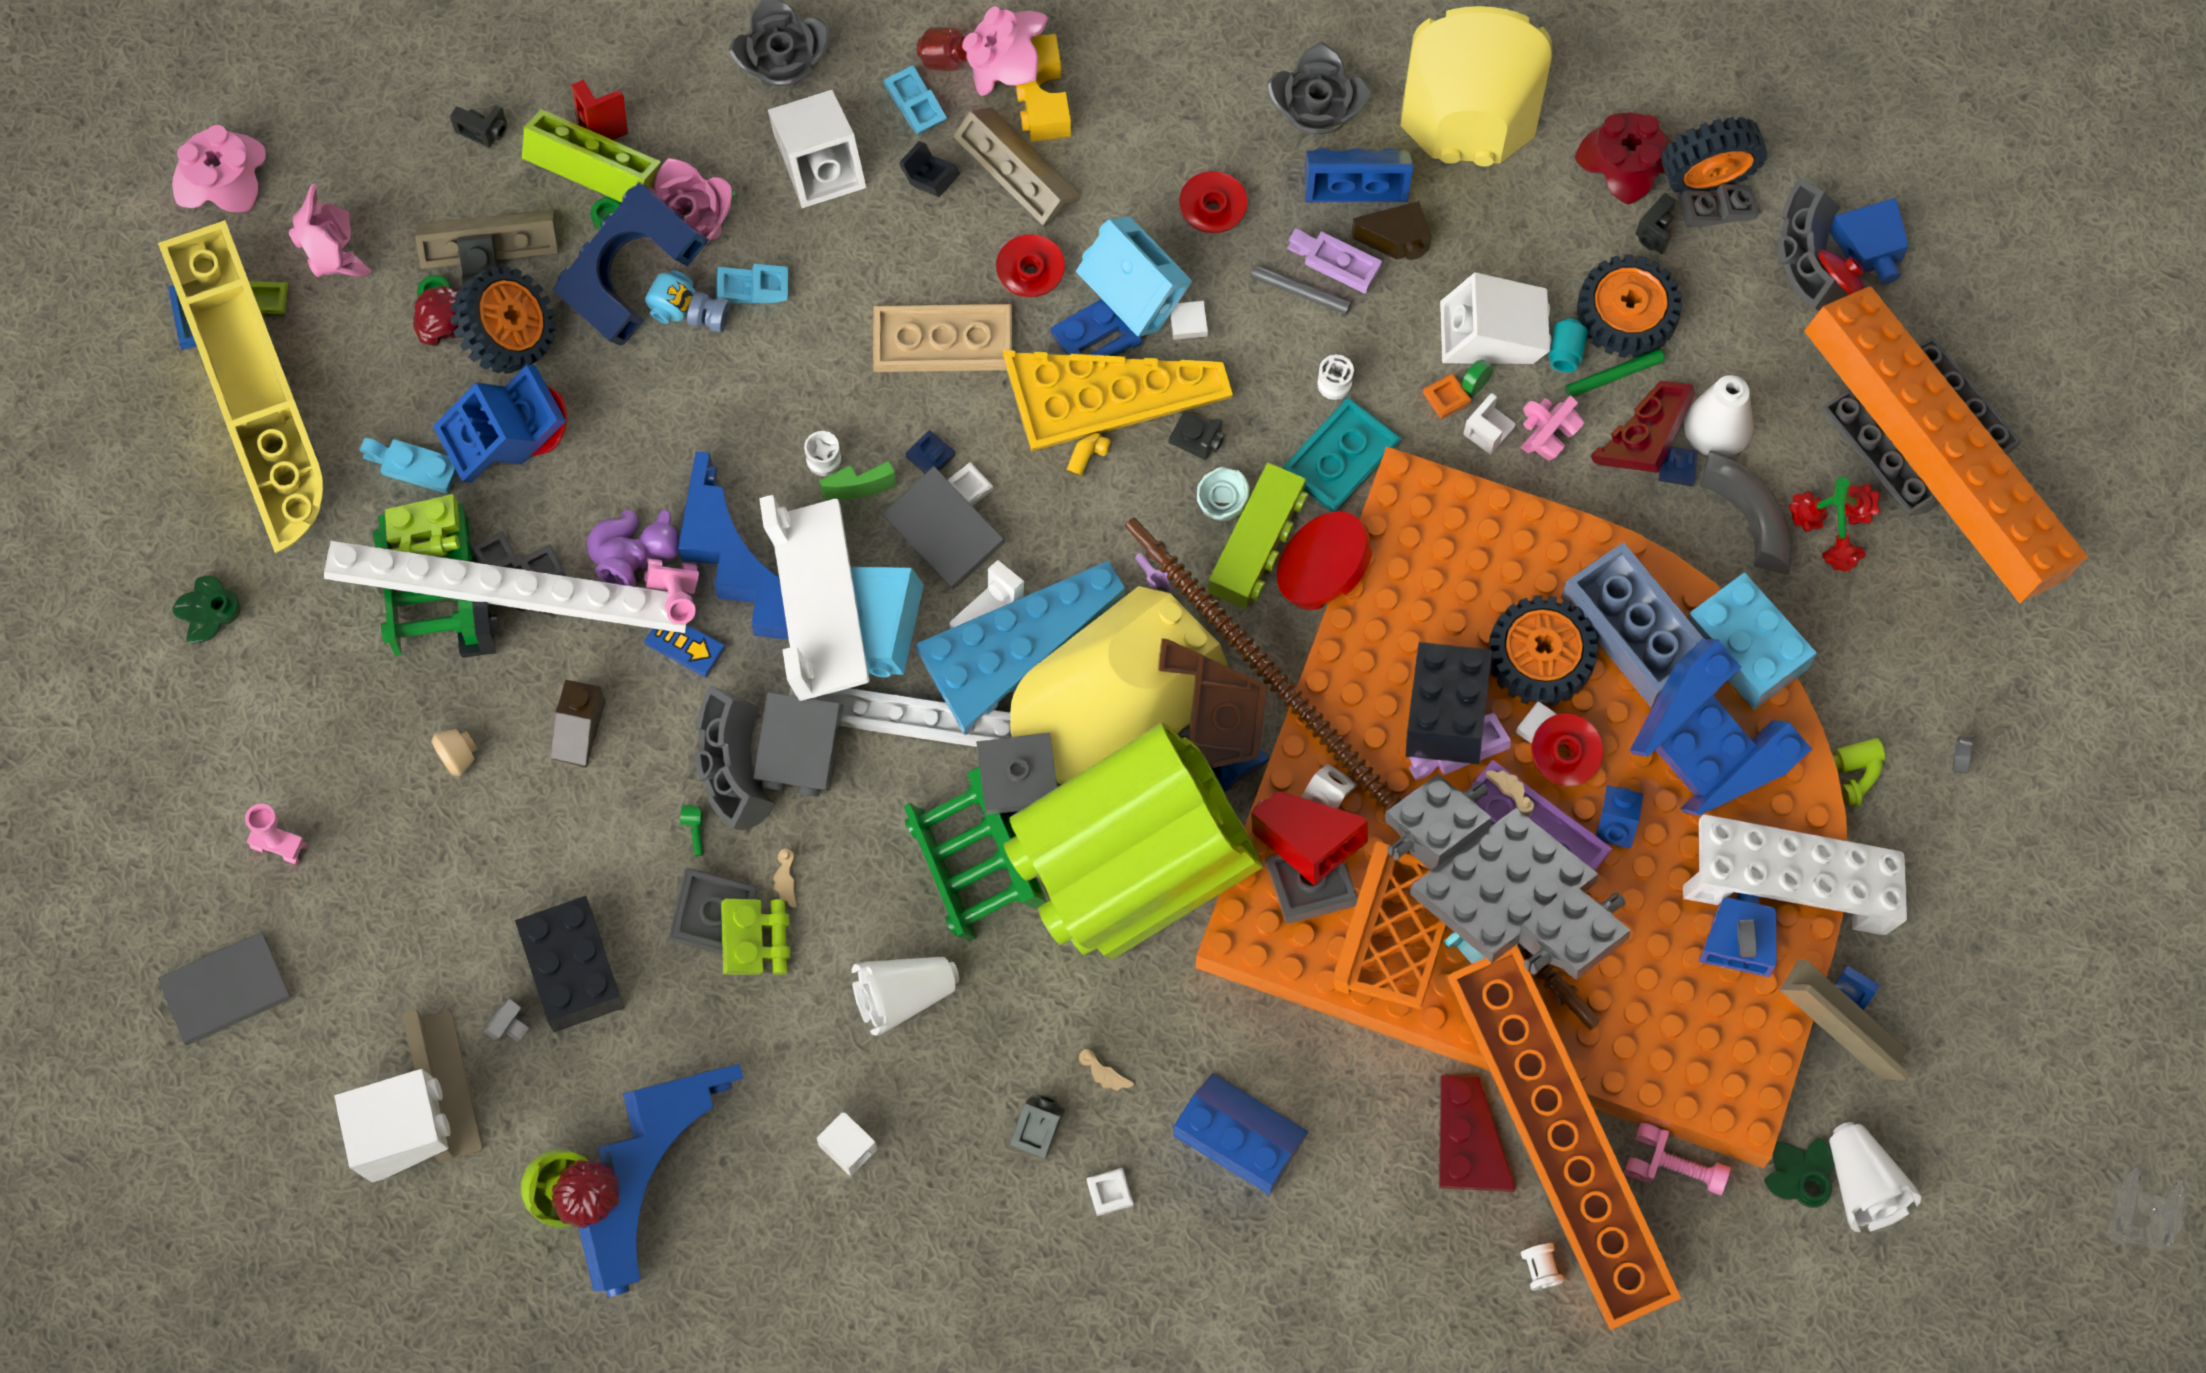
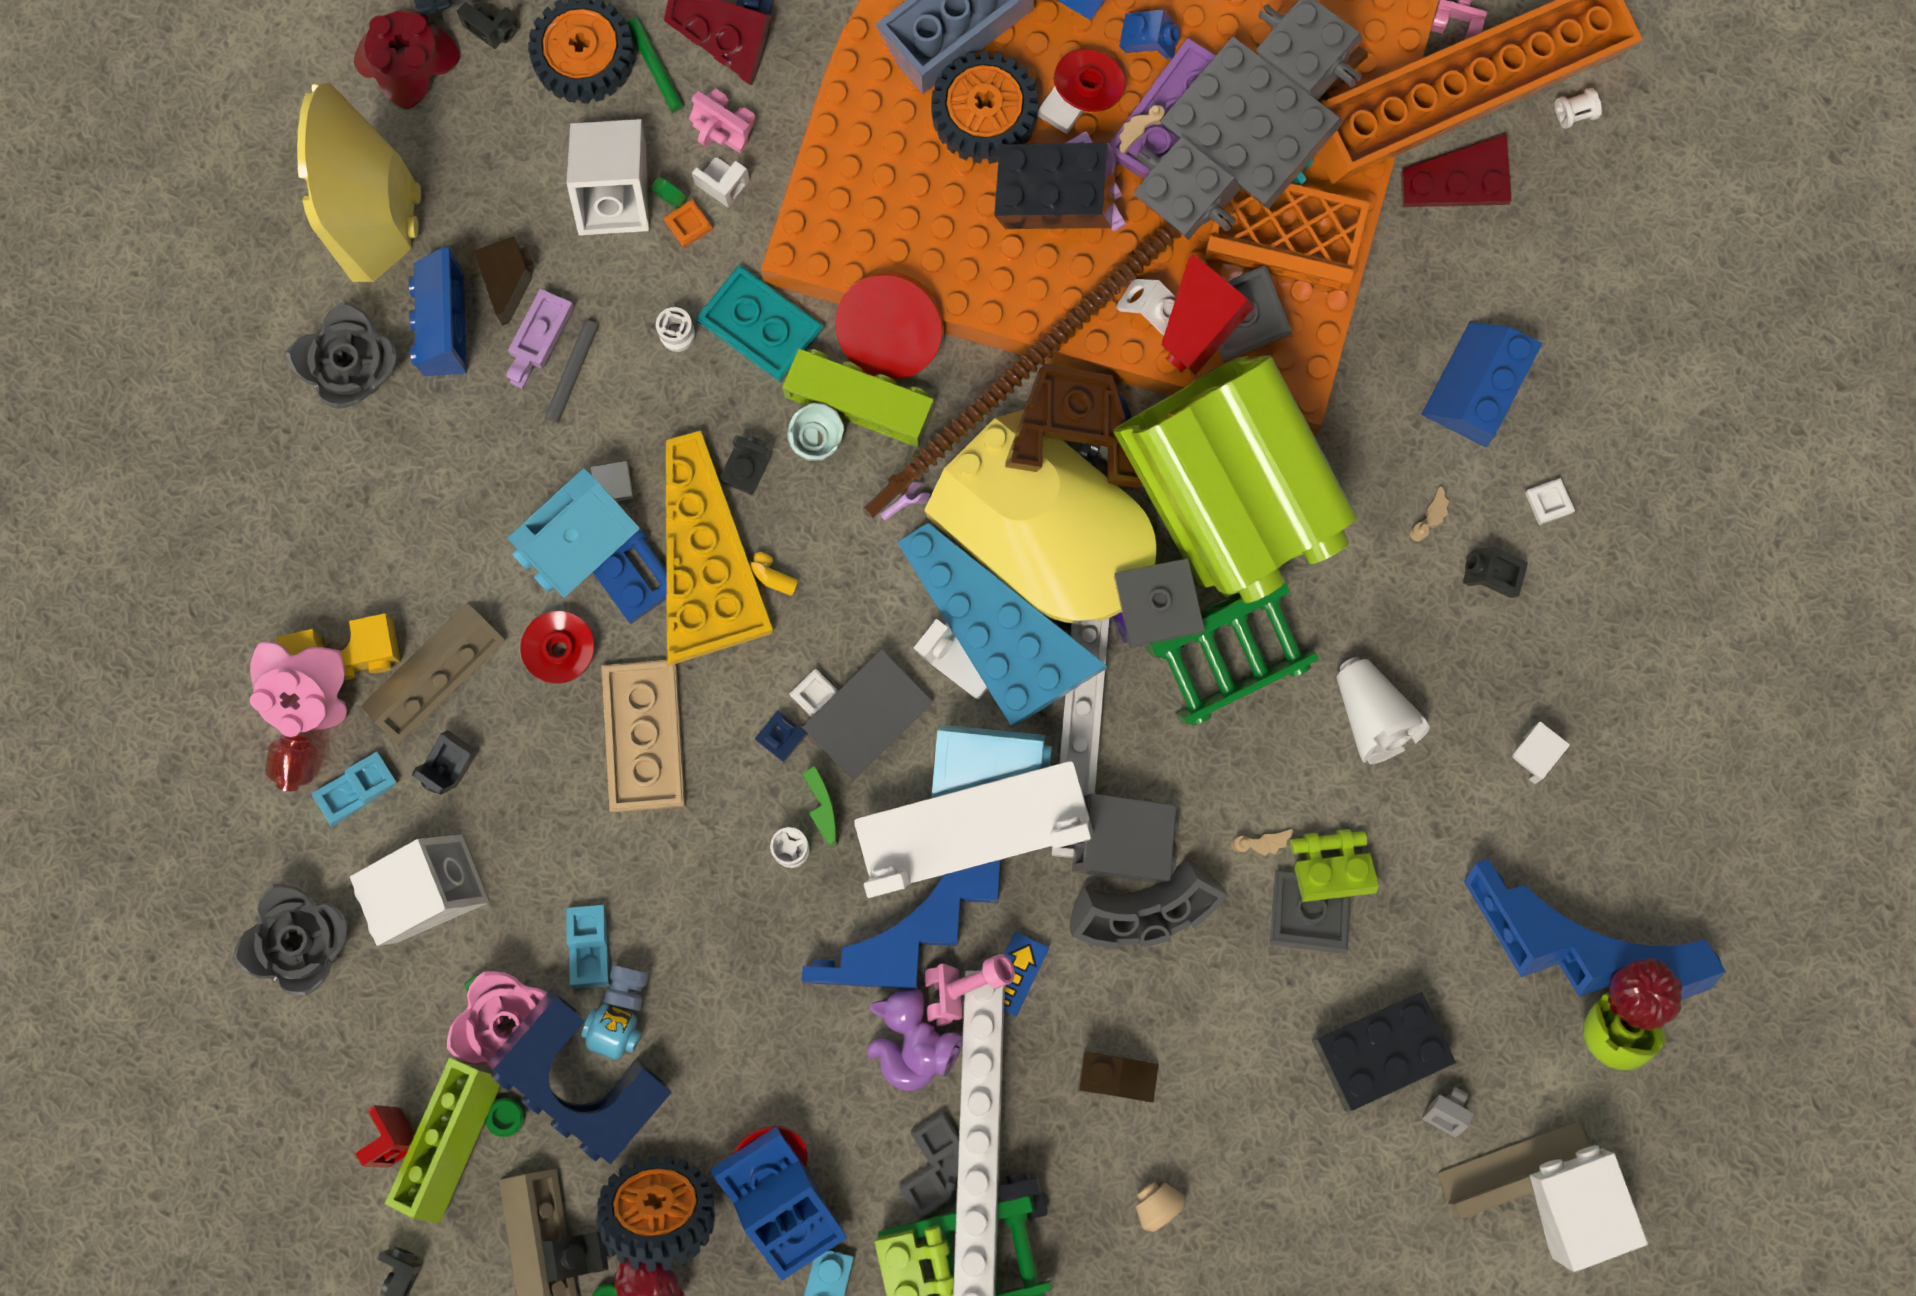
camera: 90 degrees left, 10 degrees up
green hand [680,805,703,856] -> none
red dish [1179,171,1247,233] -> none
teal brick [1548,318,1588,373] -> none

